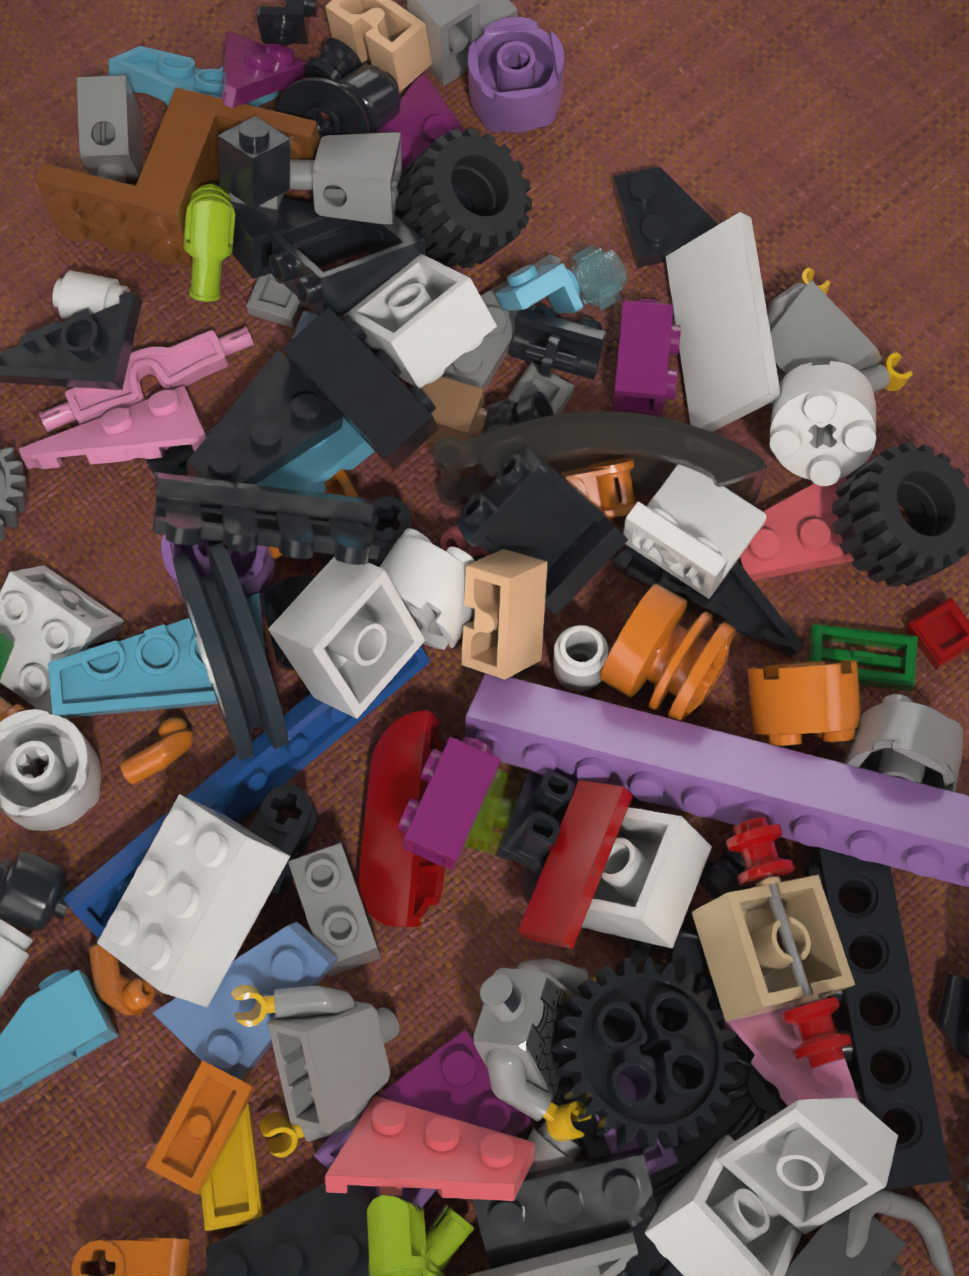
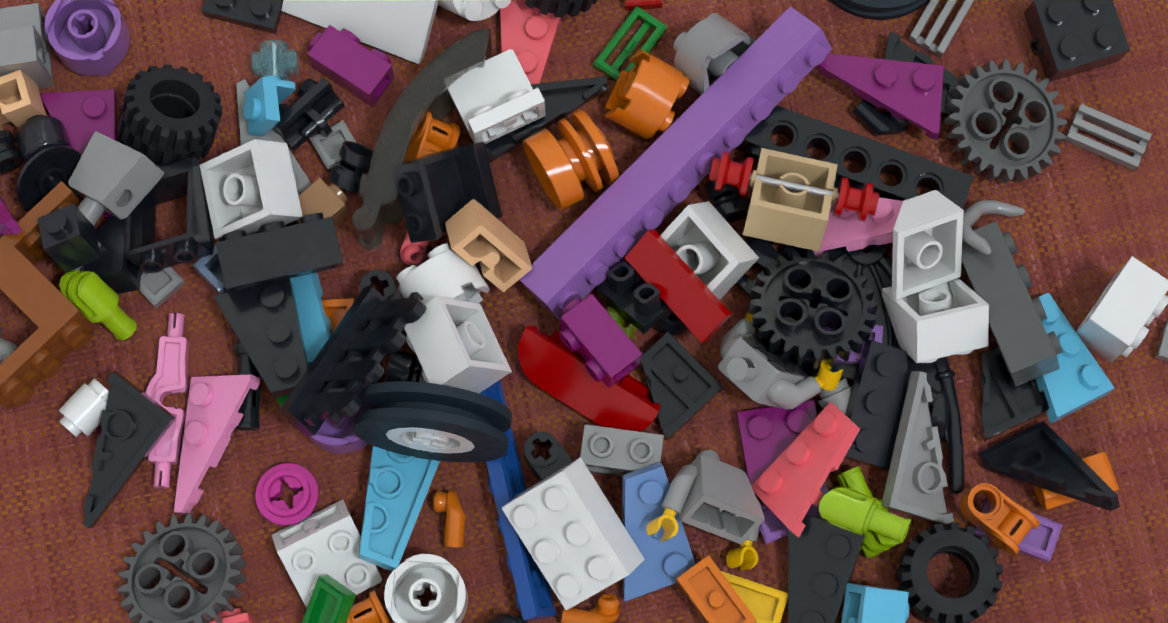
camera: 65 degrees left, 5 degrees up
white brick [553,625,608,691] -> none
none -> dark pink gear [255,463,319,527]
none -> black wing [640,332,723,441]

